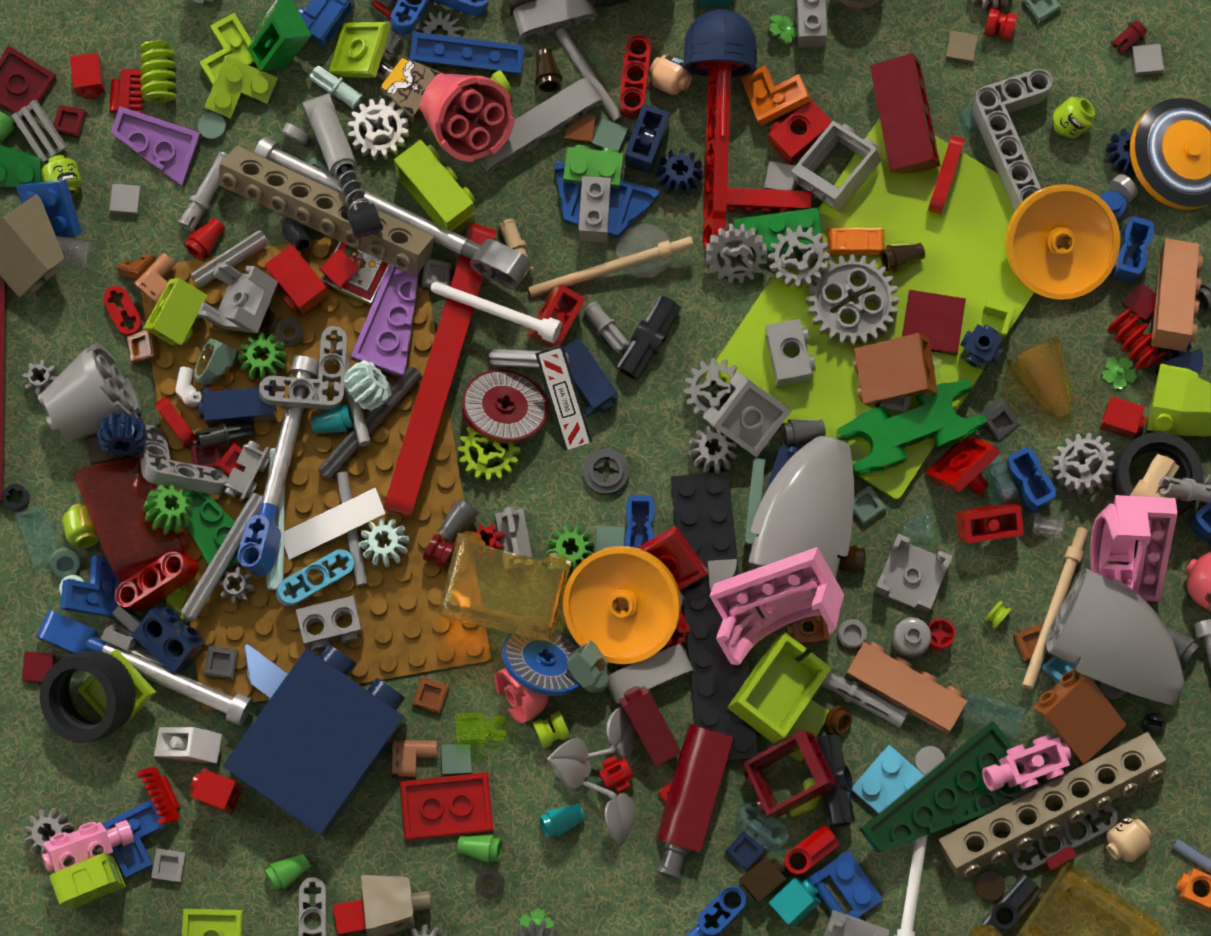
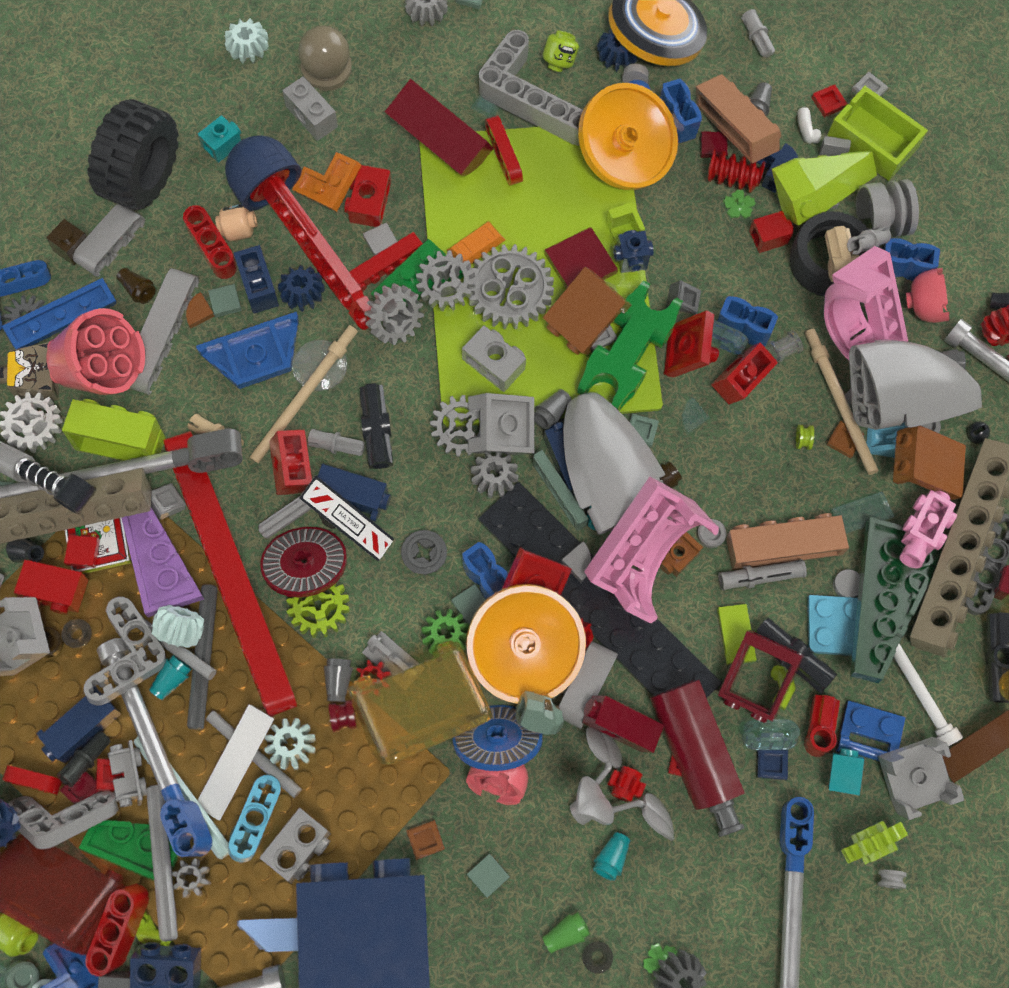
camera: 45 degrees left, 5 degrees down
bright green gear [143,484,194,535] -> none
white arm [175,367,202,407] -> none
sand green rock [194,338,240,385] -> none
dark grey tile [204,645,239,680] -> none
bright green gear [238,332,288,380] -> none
nougat piece [392,740,438,779] -> none
red tile [400,772,494,841] -> none
white piece [431,282,562,343] -> none
clear neon green plate [454,712,507,745] -> none
lime wheel [532,711,571,749] -> none
light grey bar [555,27,623,123] -> none
bright green bracket [563,145,624,189] -> none
light grey brick [579,176,611,243] -> none
lime piece [727,632,832,744] -> none
dark brown brick [738,856,786,904] -> none
bright green plant [768,15,797,45] -> none
light grey window [791,121,881,212] -> none
reddish brown plate [825,705,852,735] -> none
light grey panel [874,533,953,615] -> none
dark brown cone [880,242,925,273] -> none
light grey head [892,618,931,658] -> none
red wheel [928,619,955,652] -> none
dark tan tile [945,30,978,64] -> none
dark brown tile [975,871,1005,901] -> none
red wheel [983,8,1018,42] -> none
clear yellow cone [1006,335,1075,419] -> none
light grey gear [1052,433,1117,495] -> none

